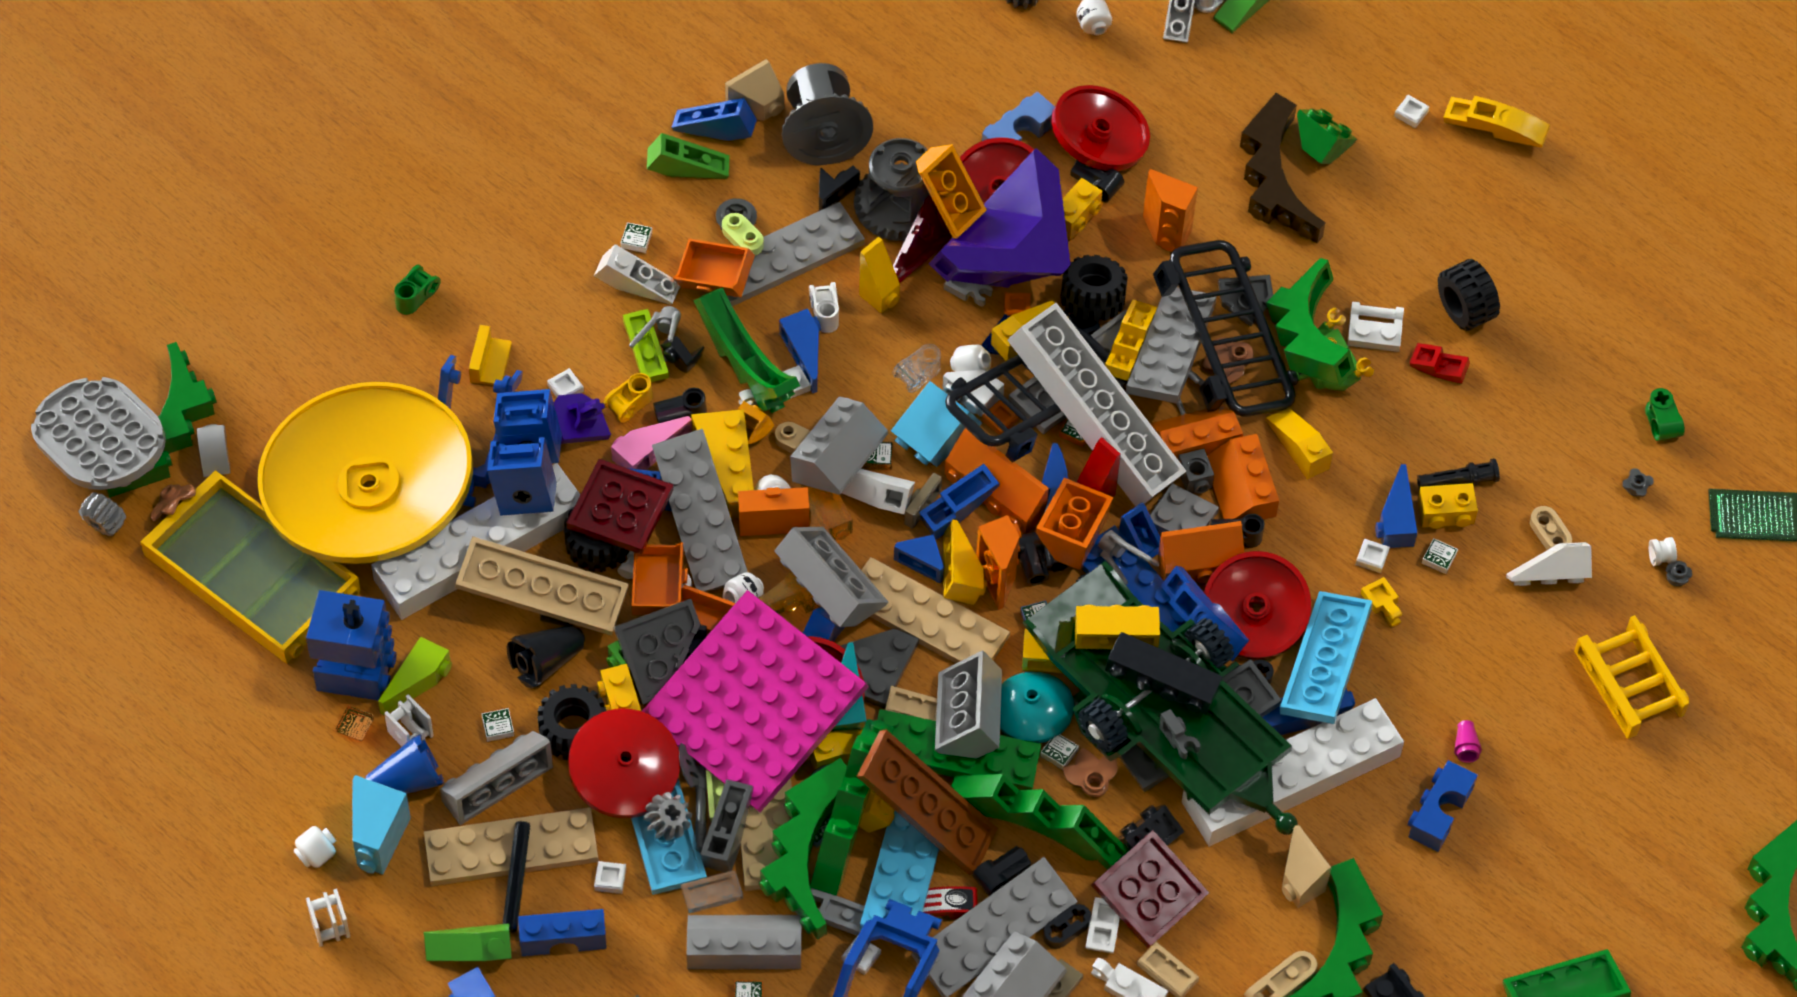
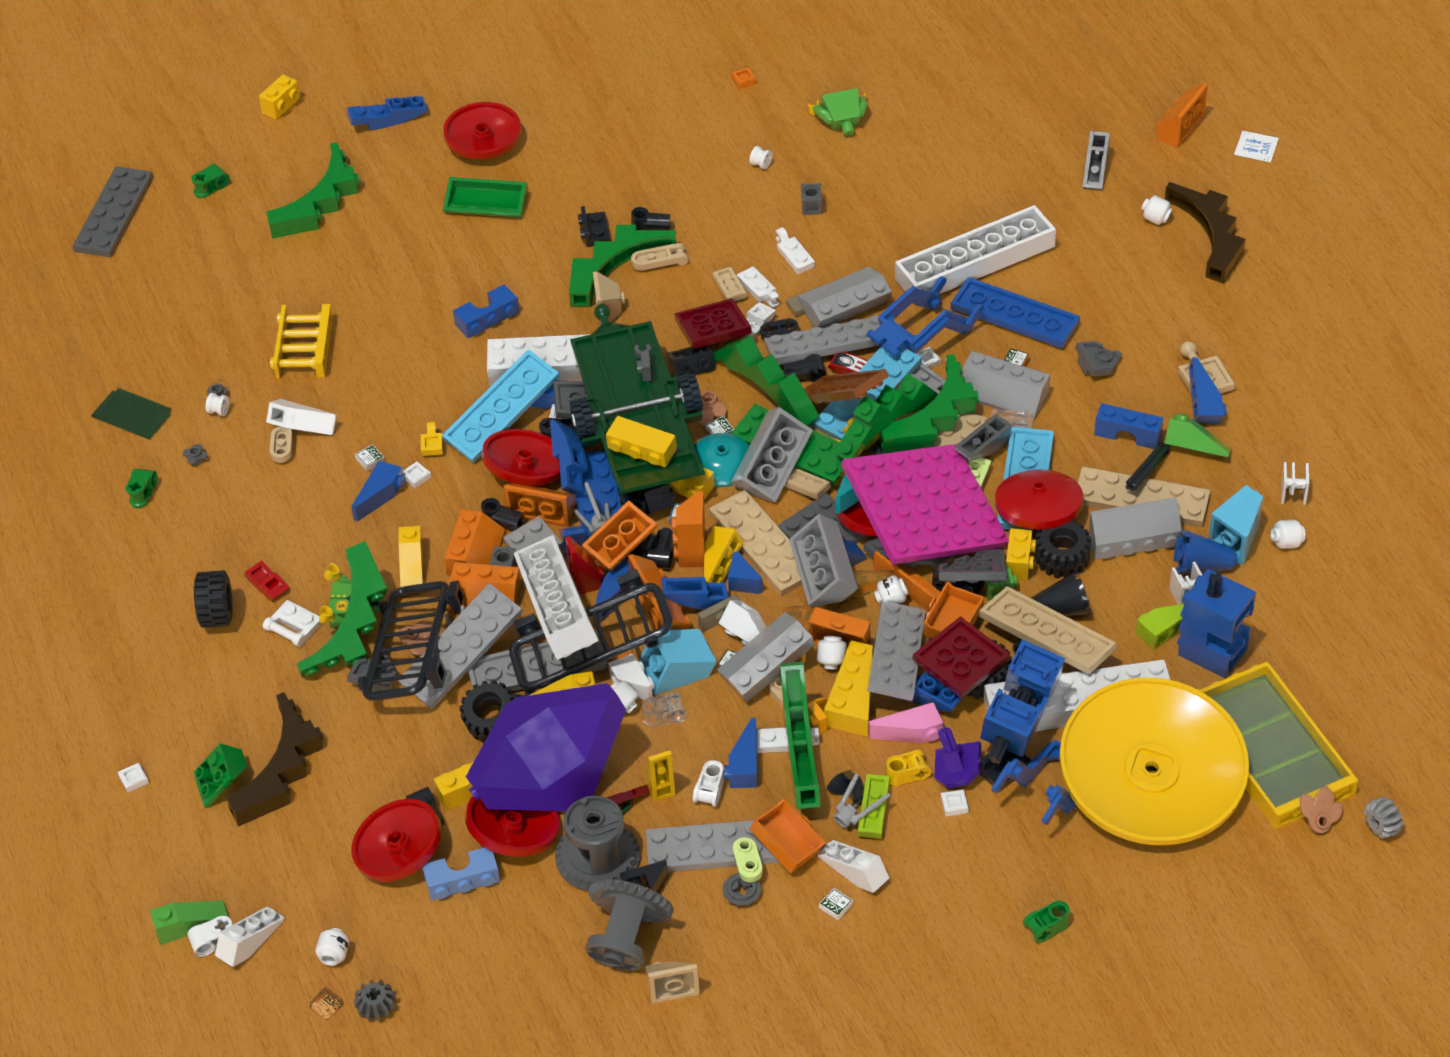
camera: 150 degrees left, 10 degrees down
light grey plate [31,377,166,490] -> none
green arch [106,342,217,498] -> none
light grey brick [197,424,230,477] -> none
yellow panel [469,325,512,386] -> none
tile [482,708,514,742] -> none
white tile [594,861,627,894] -> none
light grey gear [643,792,693,841] -> none
bright green slope [647,133,730,179] -> none
black piece [653,387,707,424] -> none
blue slope [671,98,757,141] -> none
dark grey piece [679,743,707,853] -> none
light orange slope [916,144,987,239] -> none
yellow slope [1105,300,1157,381] -> none
black brick [1105,632,1223,715] -> none
orange slope [1143,169,1198,251] -> none
black pin [1417,458,1500,489] -> none
yellow brick [1417,483,1478,529] -> none
yellow slope [1443,96,1550,148] -> none
dark pink cone [1454,720,1482,763] -> none

